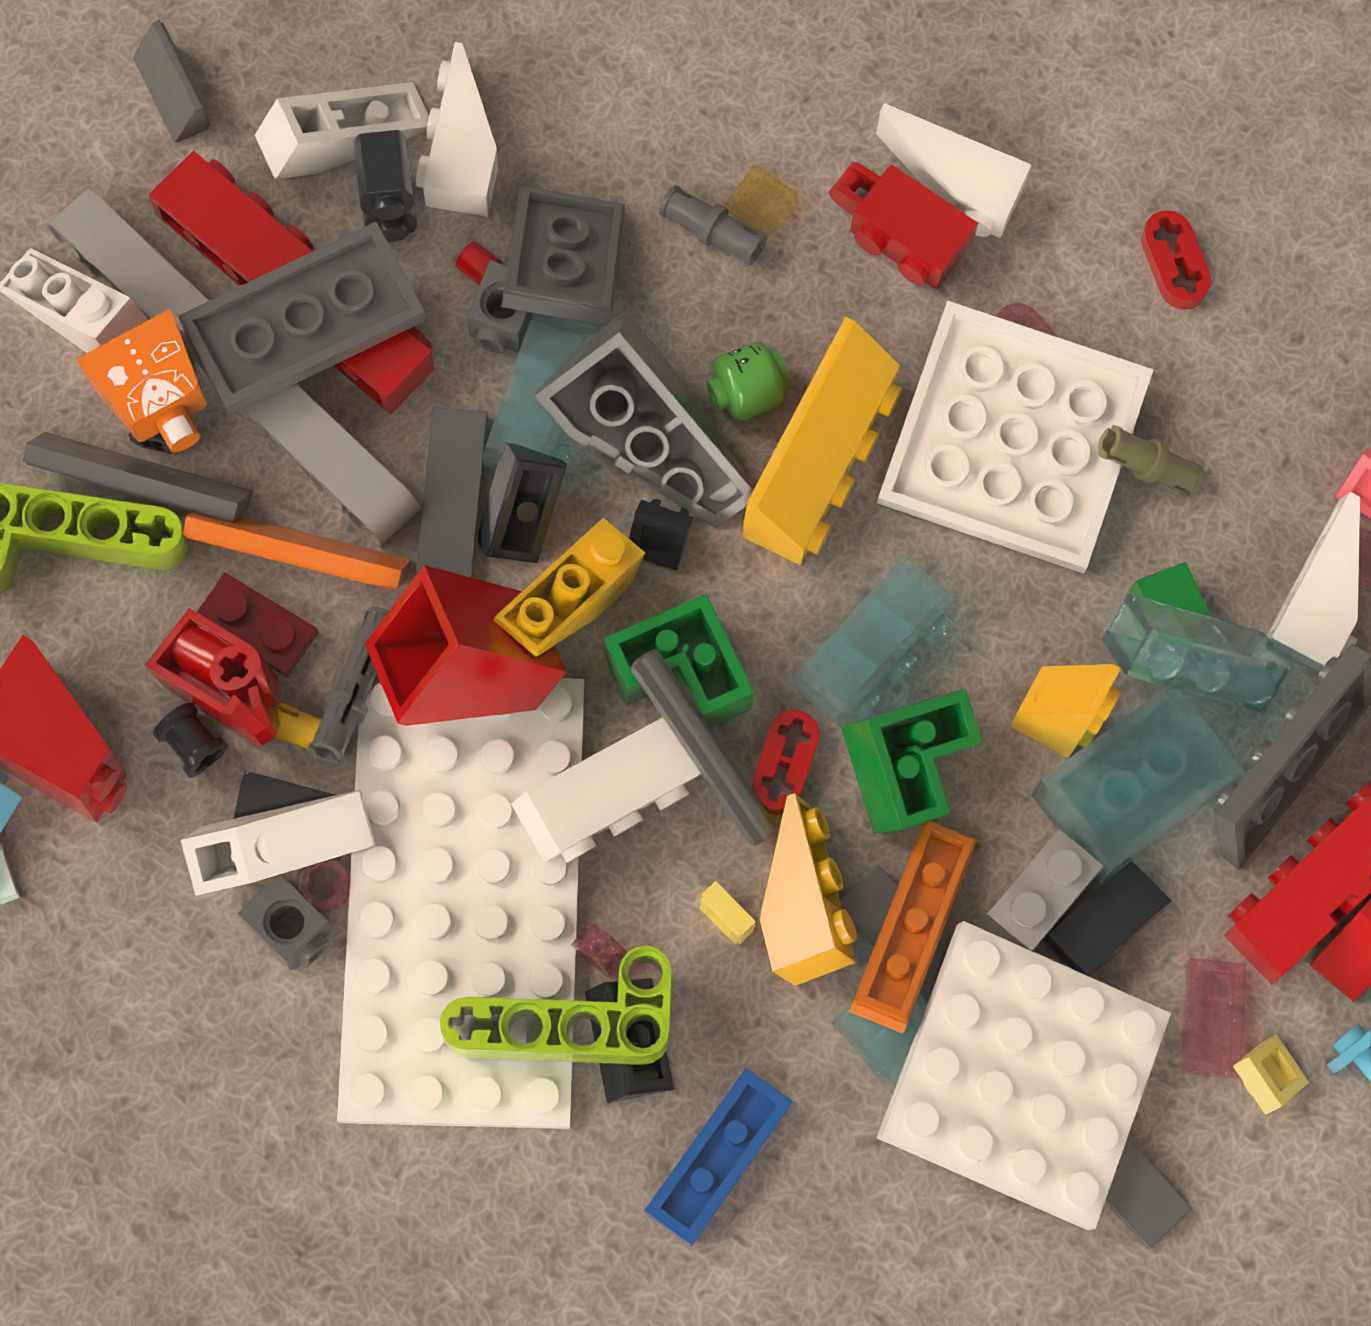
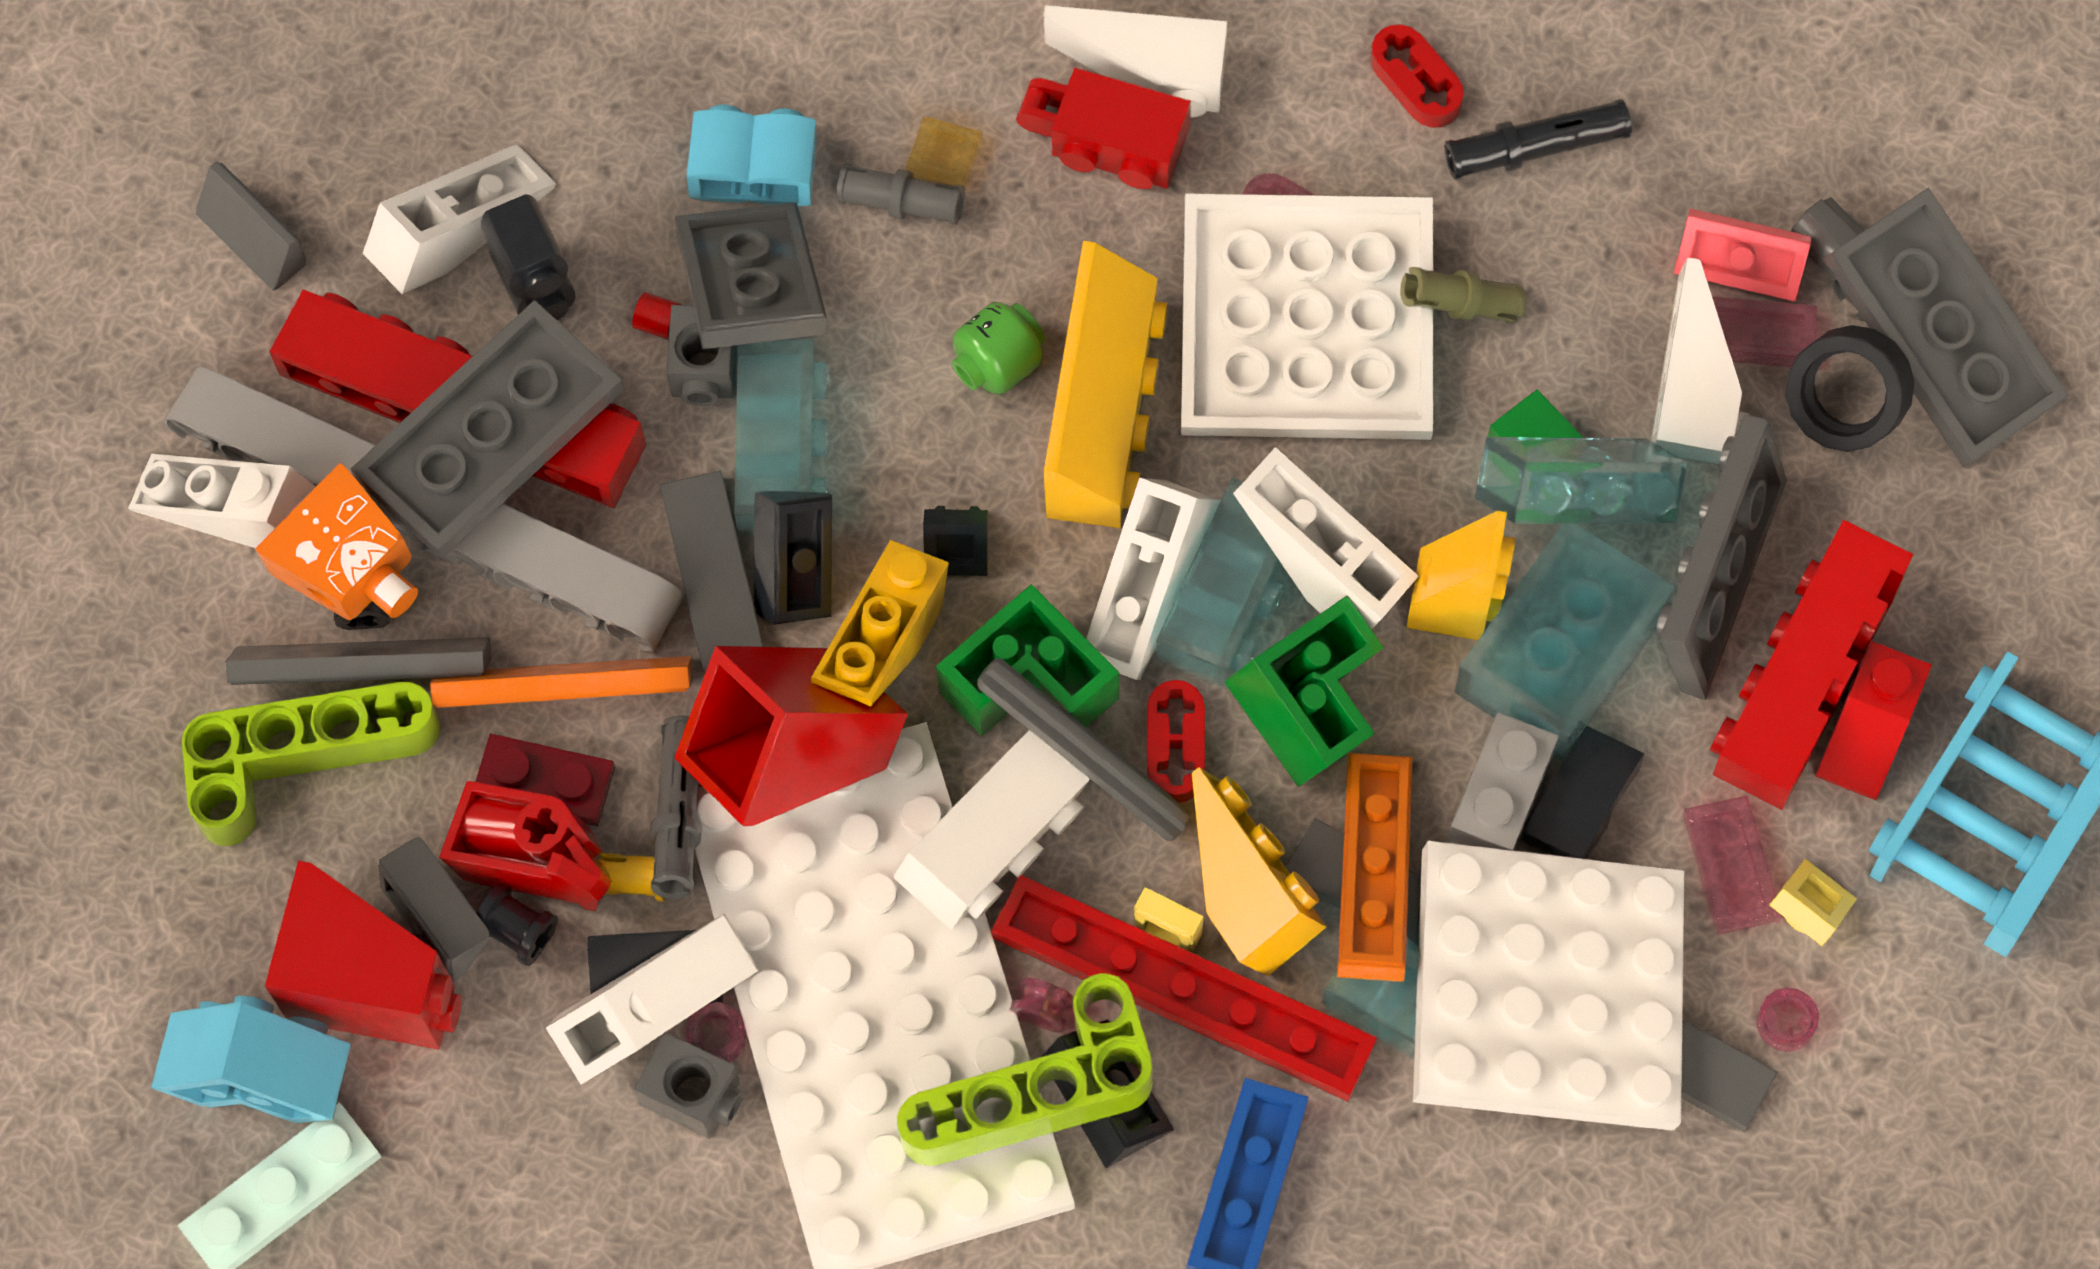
camera: 10 degrees left, 5 degrees down
white slope [416,42,498,217] -> none
dark grey wedge [534,310,755,528] -> none
none -> dark grey slope [378,837,489,982]
none -> medium azure brick [687,105,817,206]
none -> red plate [991,875,1377,1102]
none -> white slope [1086,478,1221,680]
none -> white slope [1233,447,1418,629]
none -> black pin [1444,99,1632,180]
none -> clear pink bush [1756,987,1819,1052]

